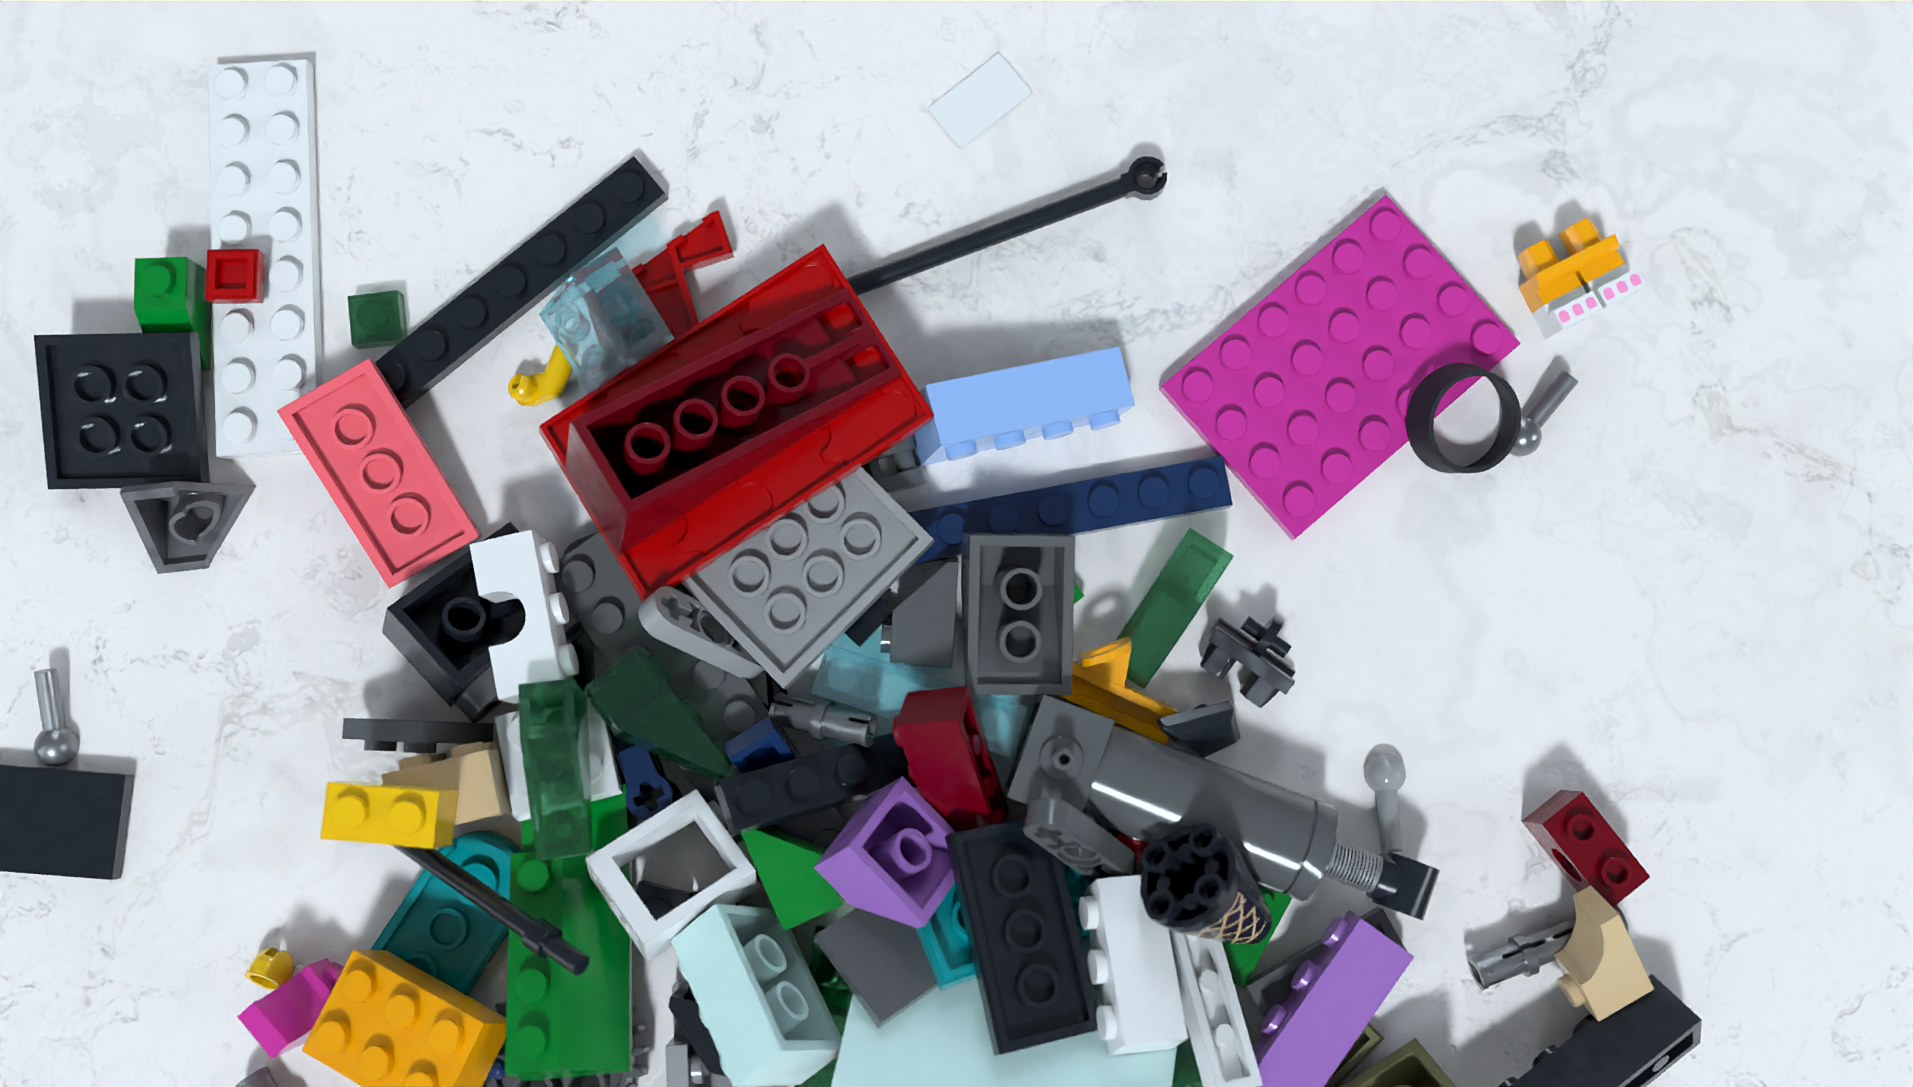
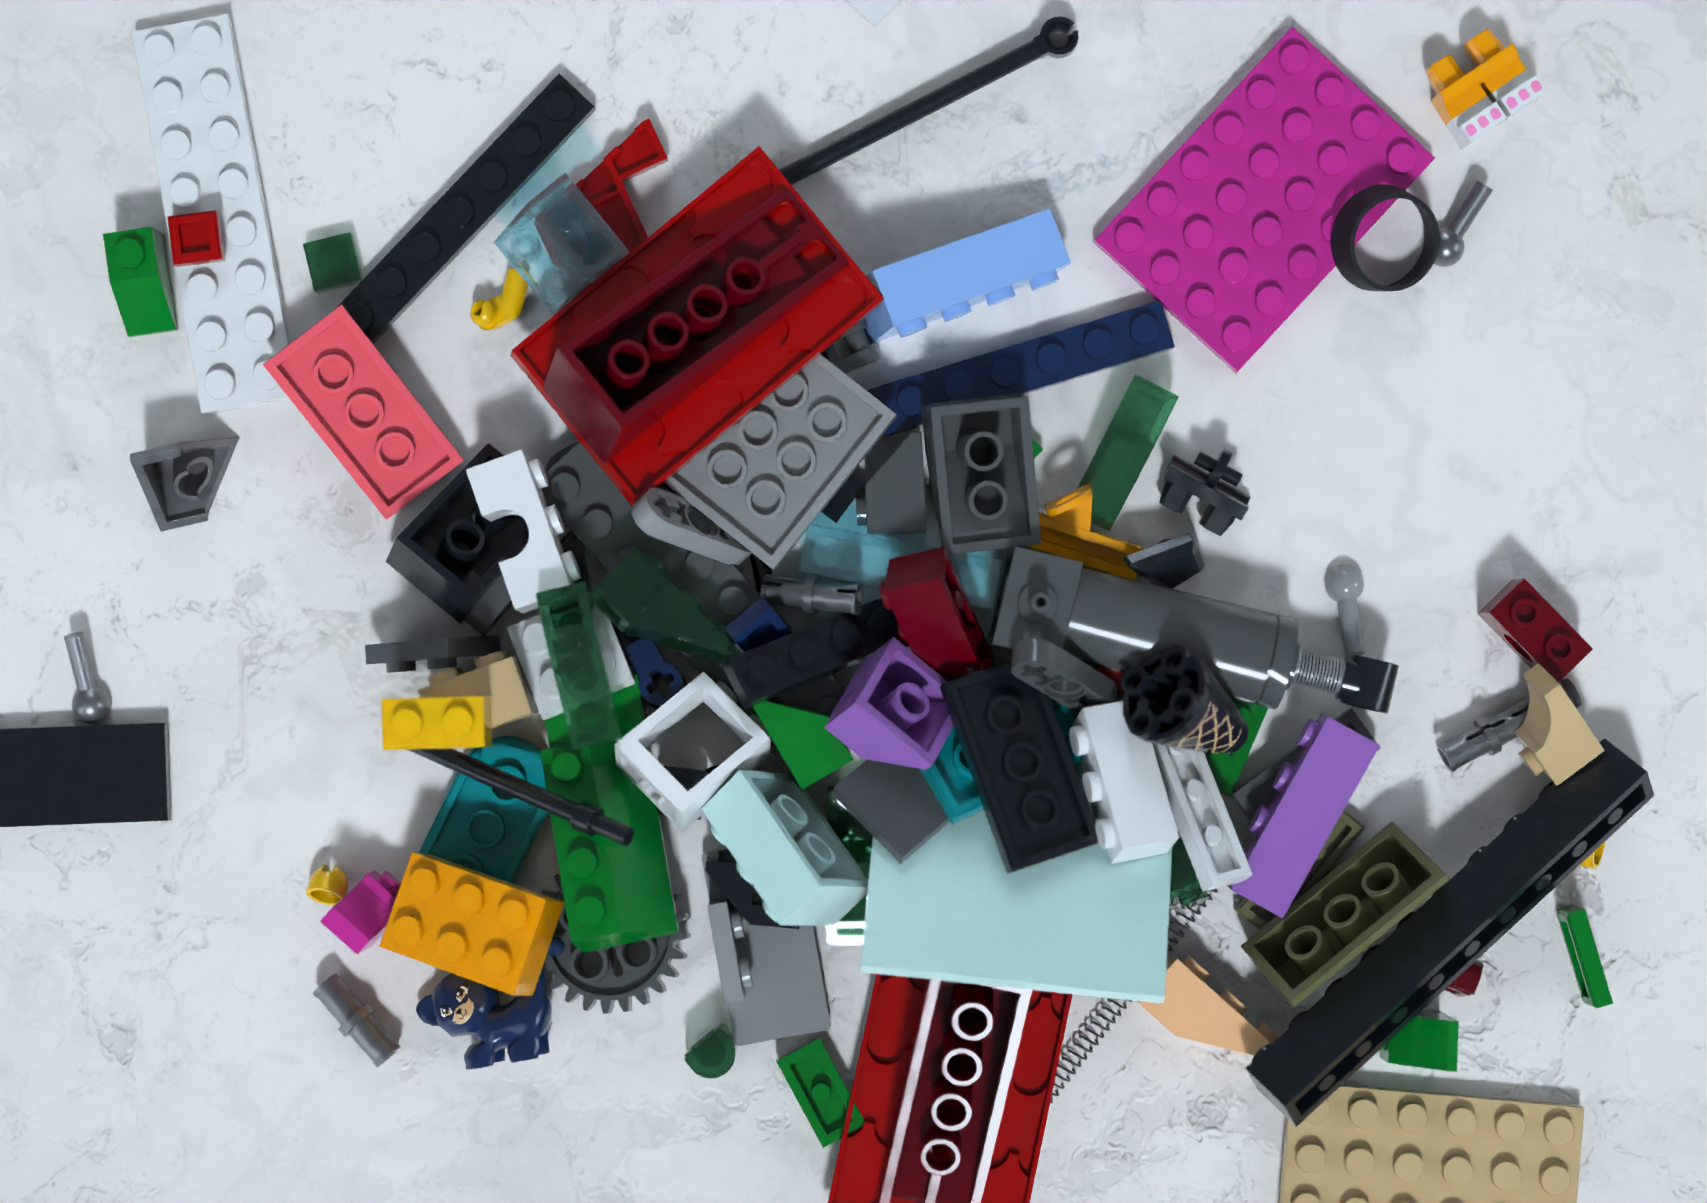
camera: 10 degrees left, 5 degrees up
black plate [34,332,210,490] -> none

